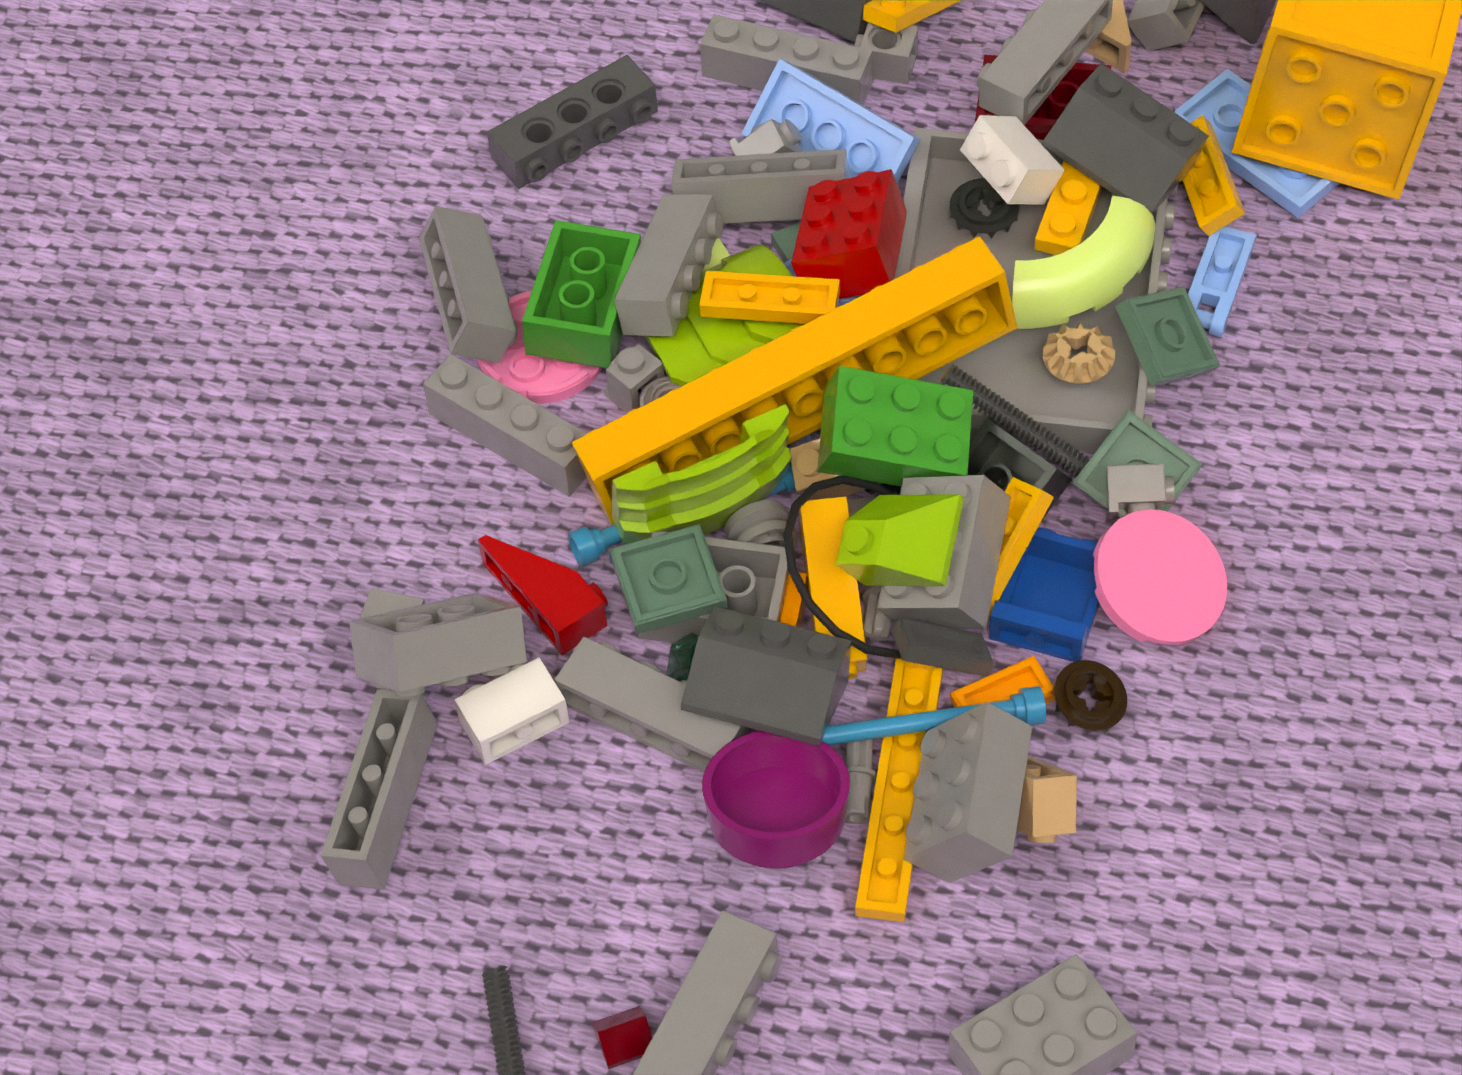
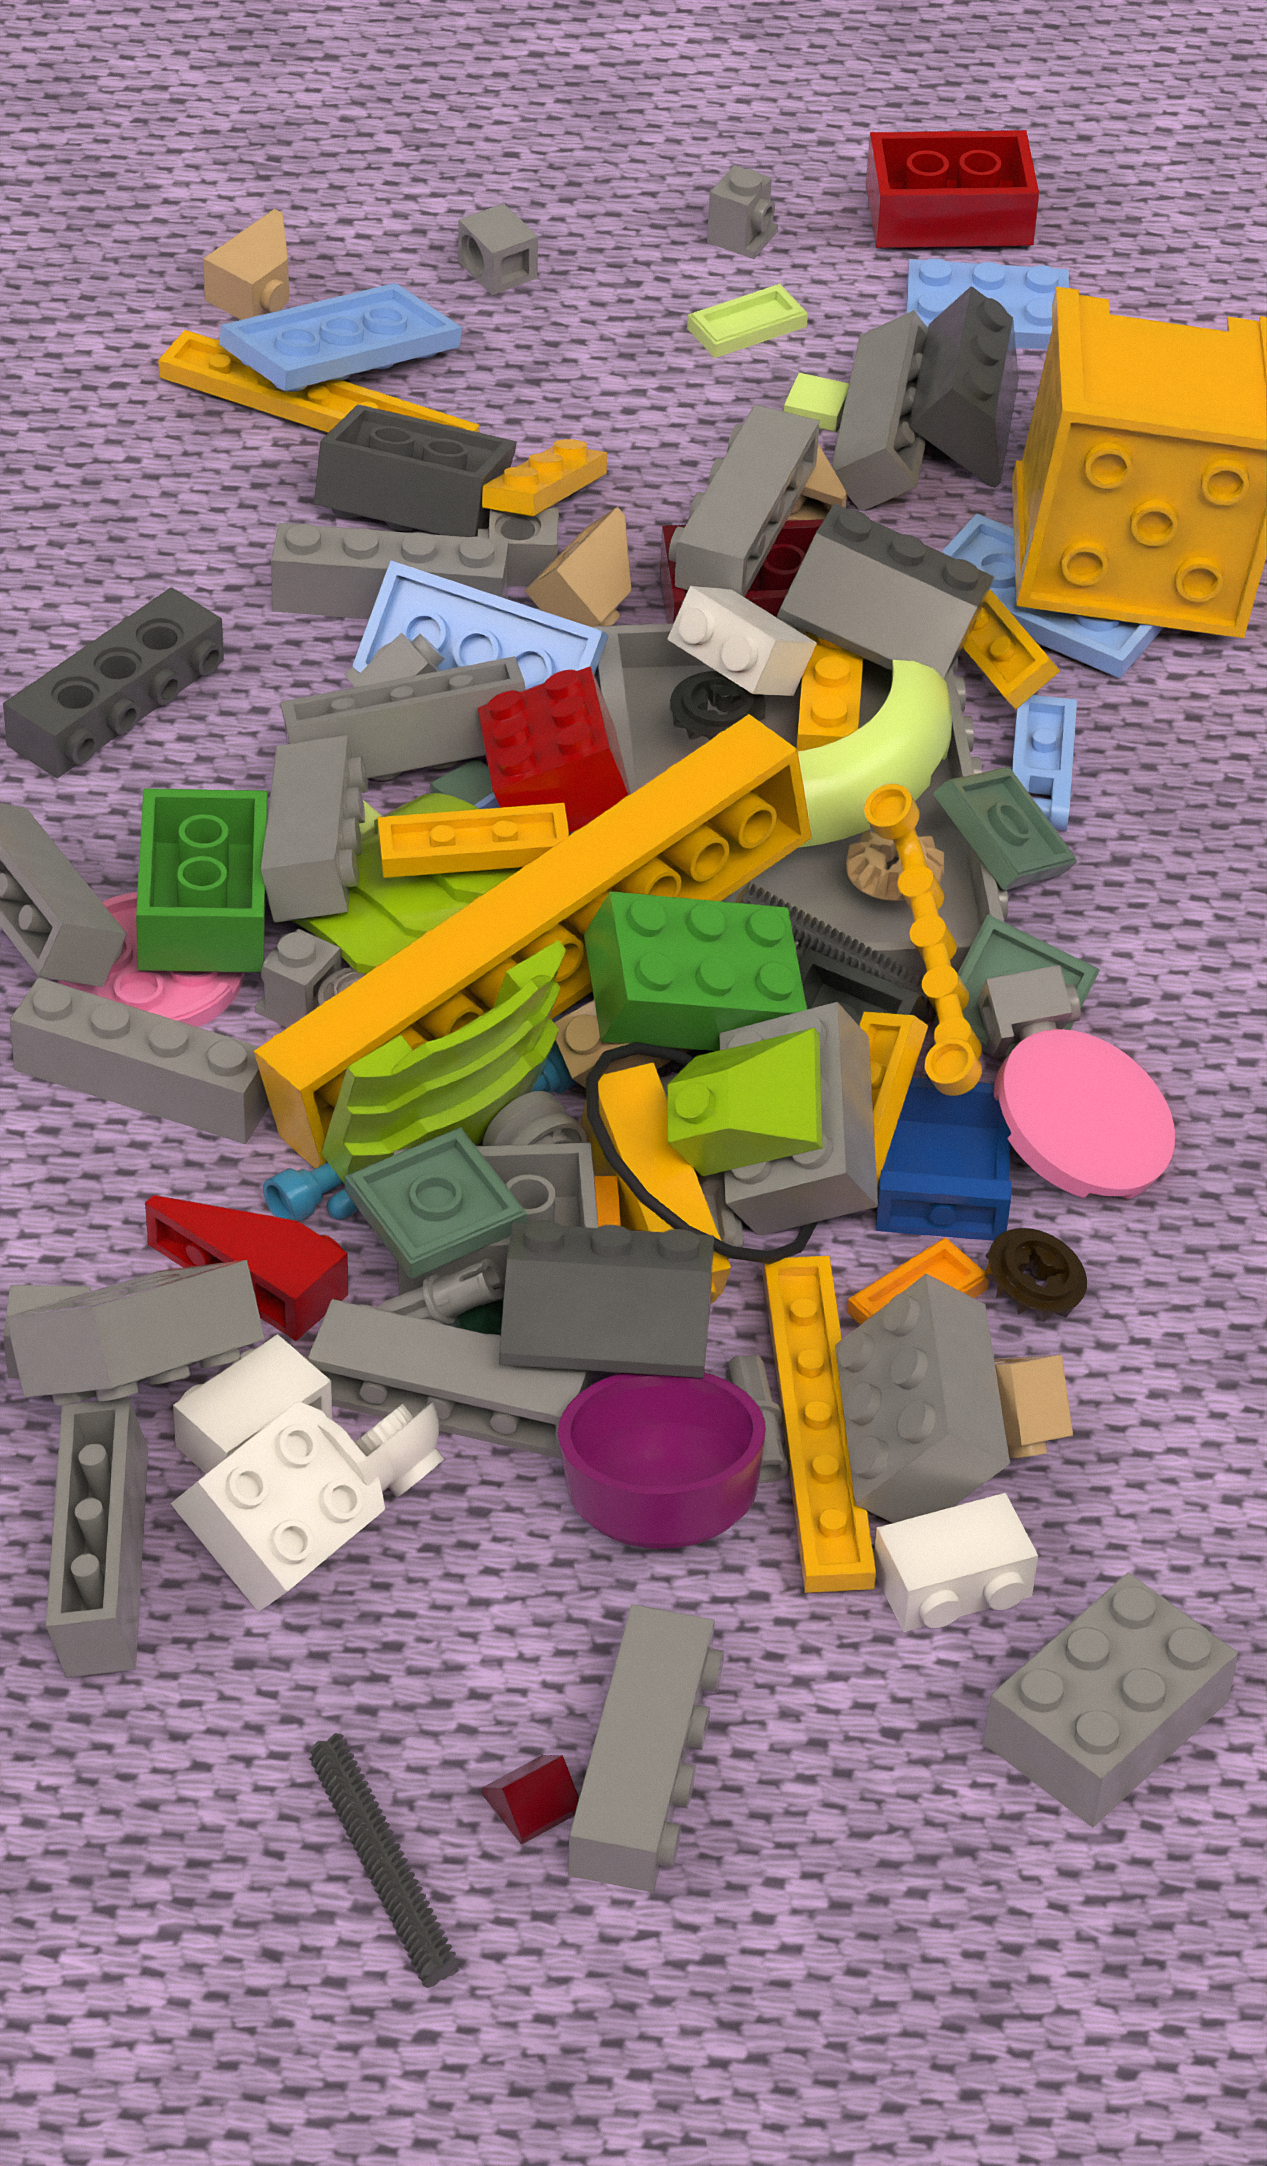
camera: 20 degrees left, 10 degrees down
dark azure piece [822,686,1046,745] -> none
dark grey tile [892,618,994,676] -> none
none -> white brick [170,1401,445,1612]
none -> light grey axle [376,1258,505,1325]
none -> tan slope [524,506,632,628]
none -> yellow bar [864,784,982,1096]
none -> white brick [874,1493,1038,1632]

